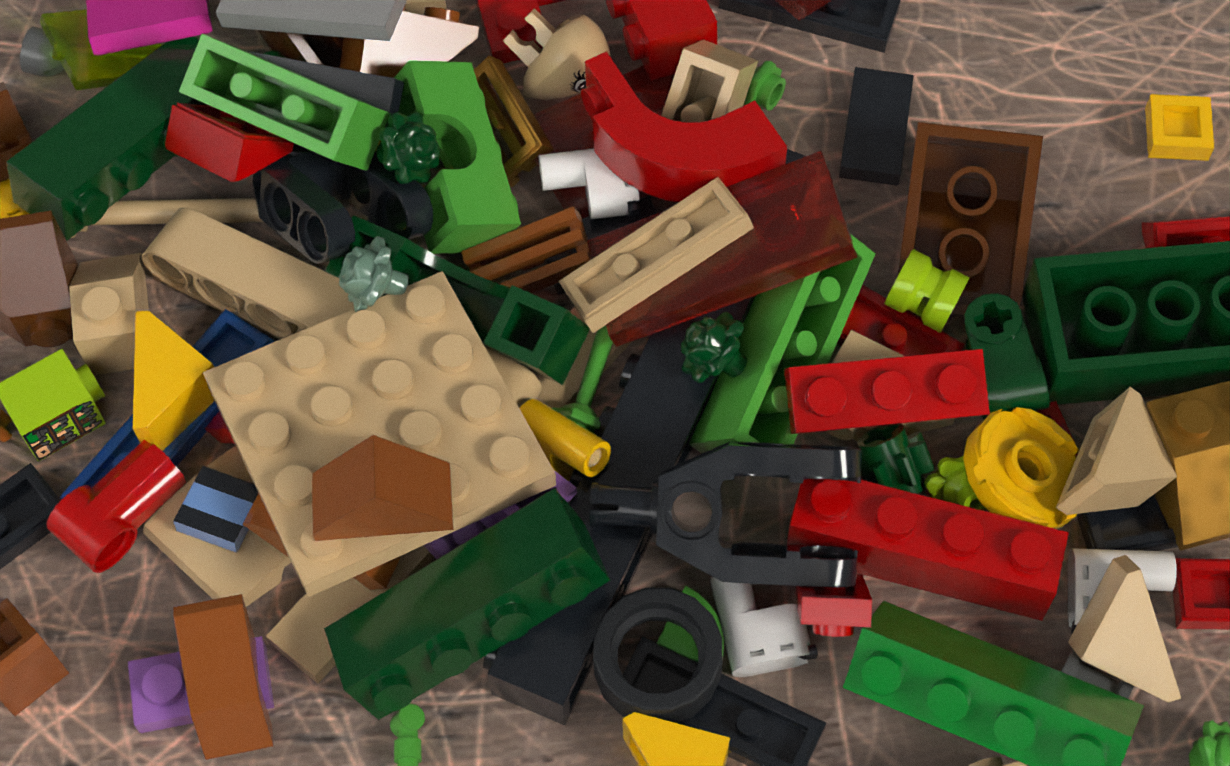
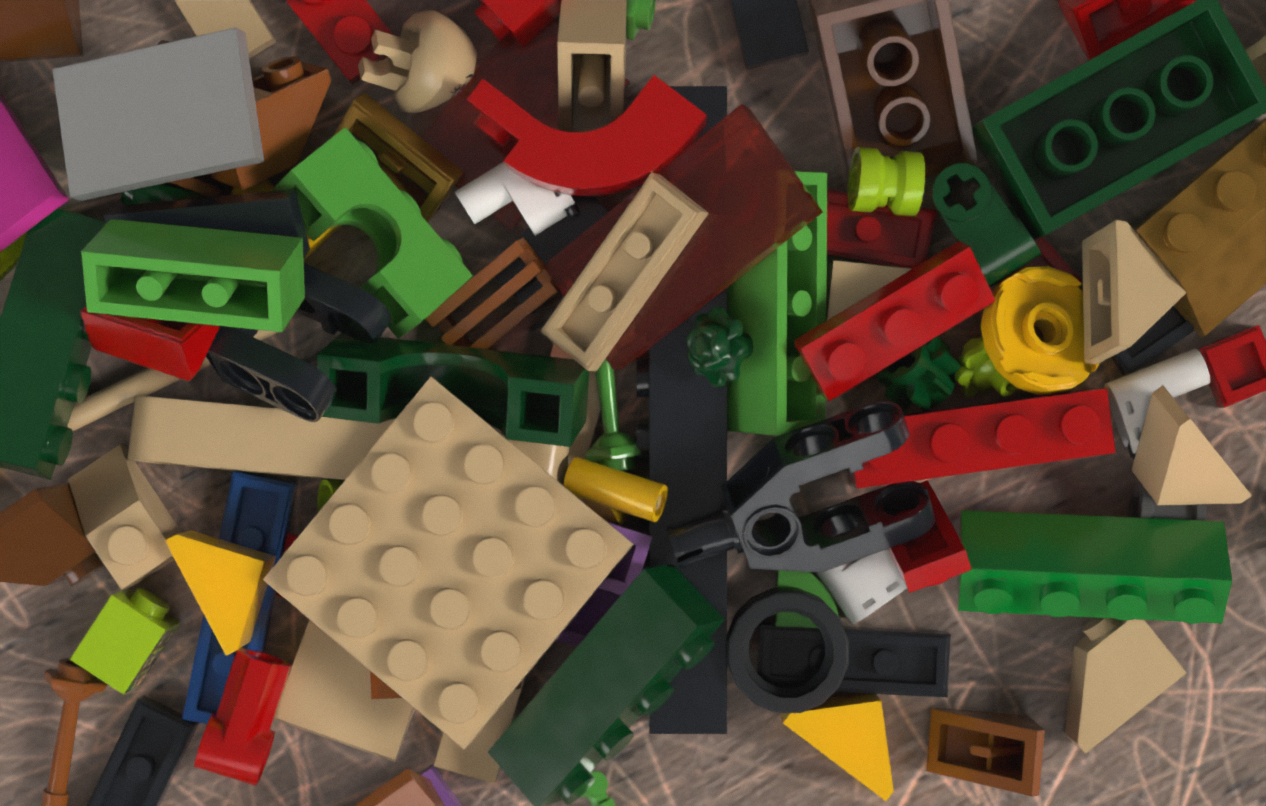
camera: 20 degrees left, 25 degrees up
tile [173,465,258,553] -> none
dark orange slope [312,435,454,541] -> none
sand green plant [339,236,408,312] -> none
dark green plant [377,112,440,184] -> none

